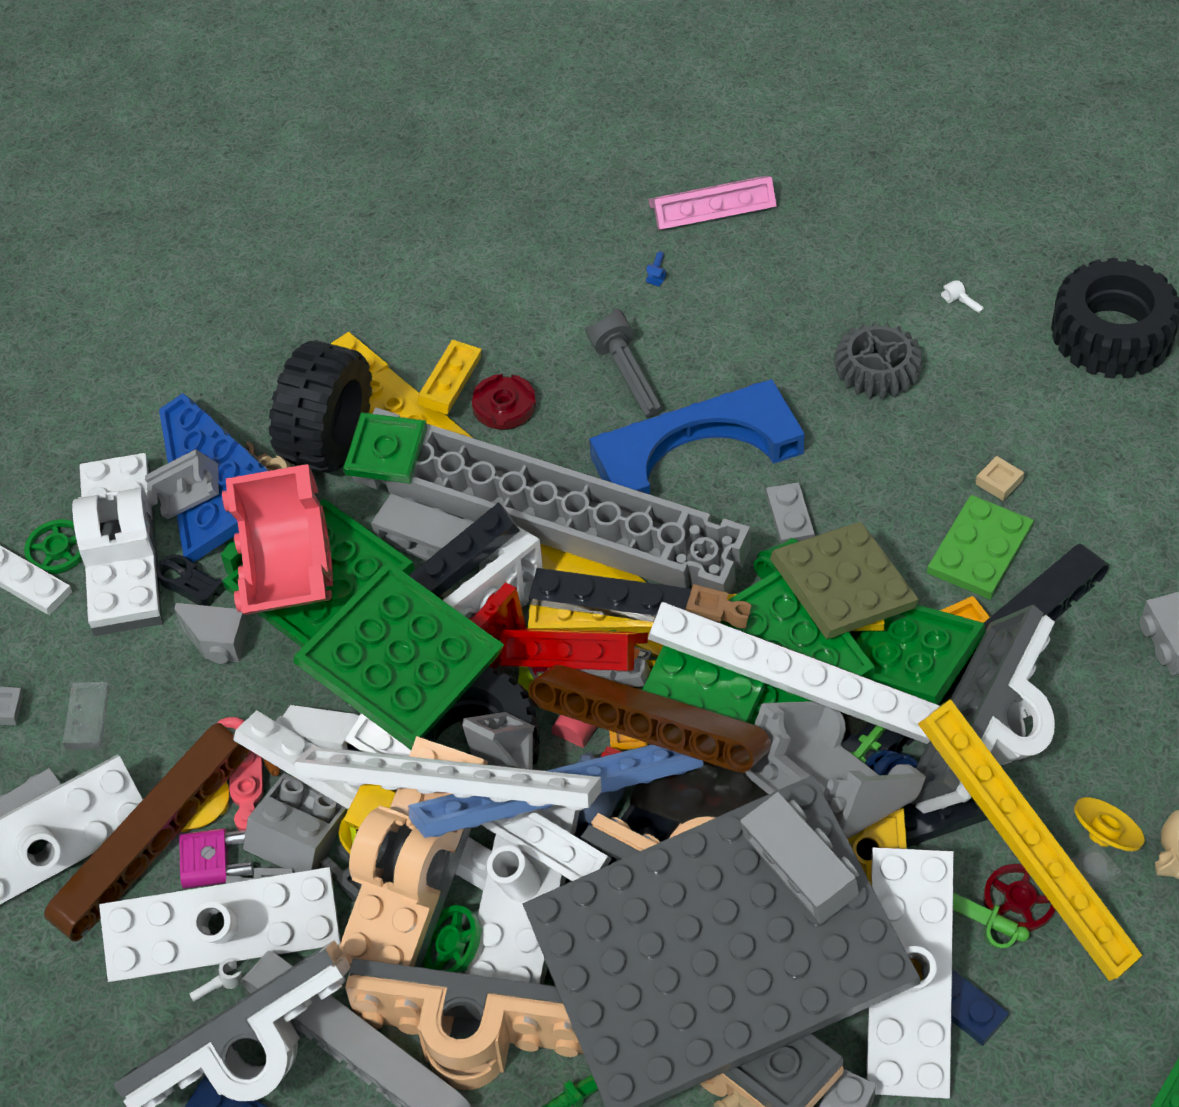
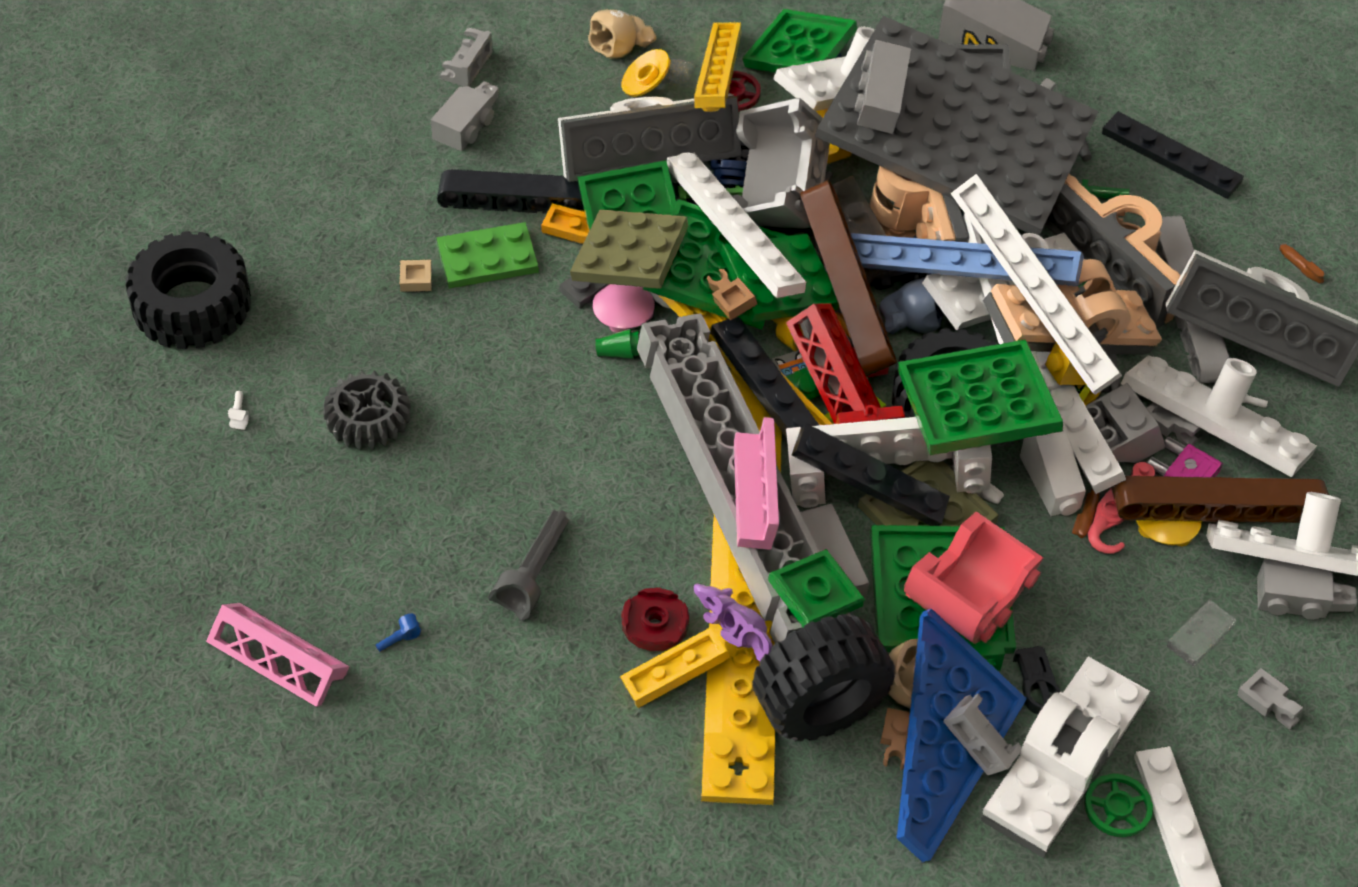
camera: 140 degrees left, 0 degrees up
light grey slope [174,603,249,664] -> none
light grey slope [462,712,535,770] -> none
blue arch [589,379,805,495] -> none
light grey plate [766,482,815,543] -> none
bright green sword [953,893,1030,949] -> none
none -> medium lavender animal [694,584,773,662]
none -> bright pink fence [734,417,779,550]
none -> green plate [742,9,858,73]

